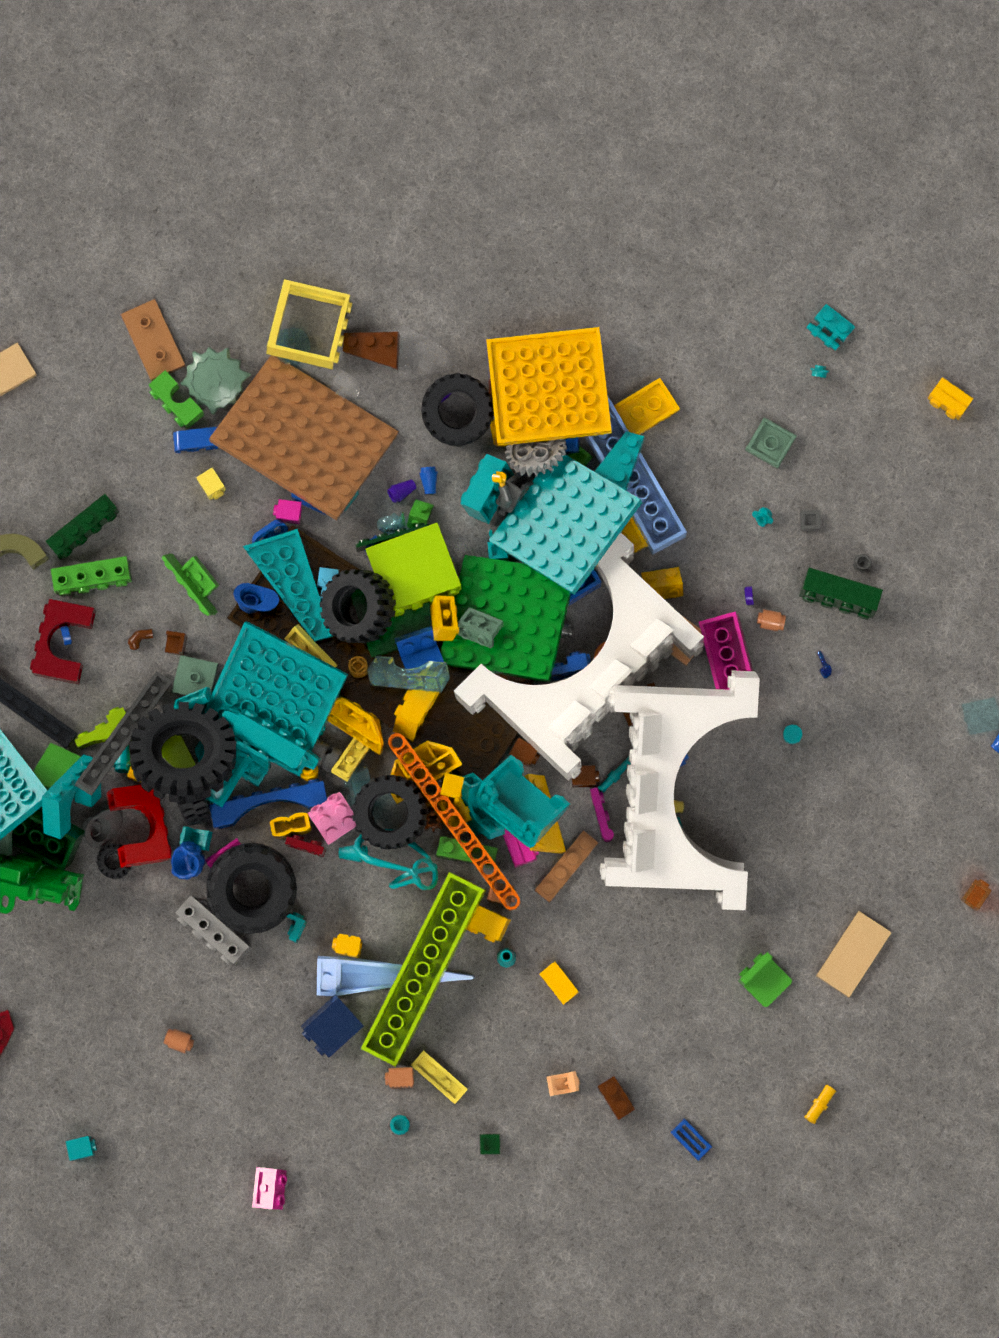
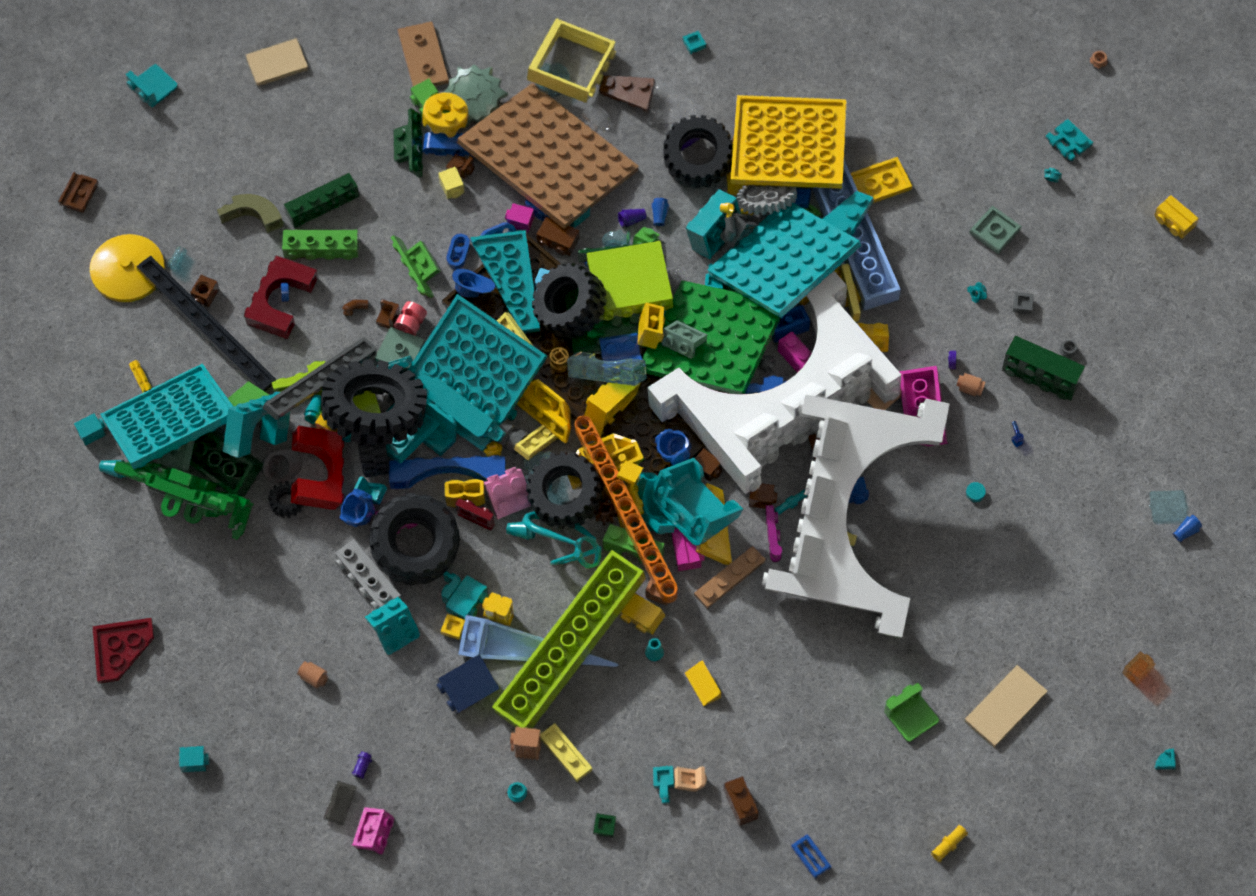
camera: 10 degrees right, 15 degrees down
none -> clear smoke plate [323,781,357,825]
none -> dark purple pin [352,752,372,779]
none -> teal bracket [365,597,420,655]
none -> dark green bracket [393,108,423,178]
none -> coral wheel [394,301,427,336]
none -> yellow plate [423,93,469,138]
none -> yellow plate [440,614,465,640]
none -> reddish brown bracket [446,153,475,180]
none -> blue plate [446,234,470,269]
none -> teal brick [446,575,488,619]
none -> reddish brown brick [536,217,580,256]
none -> teal plate [653,766,674,803]
none -> blue hair [655,429,691,465]
none -> teal plate [682,30,706,54]
none -> dark pink brick [777,332,812,373]
none -> light yellow tile [841,264,861,322]
none -> nougat plate [1090,51,1108,68]

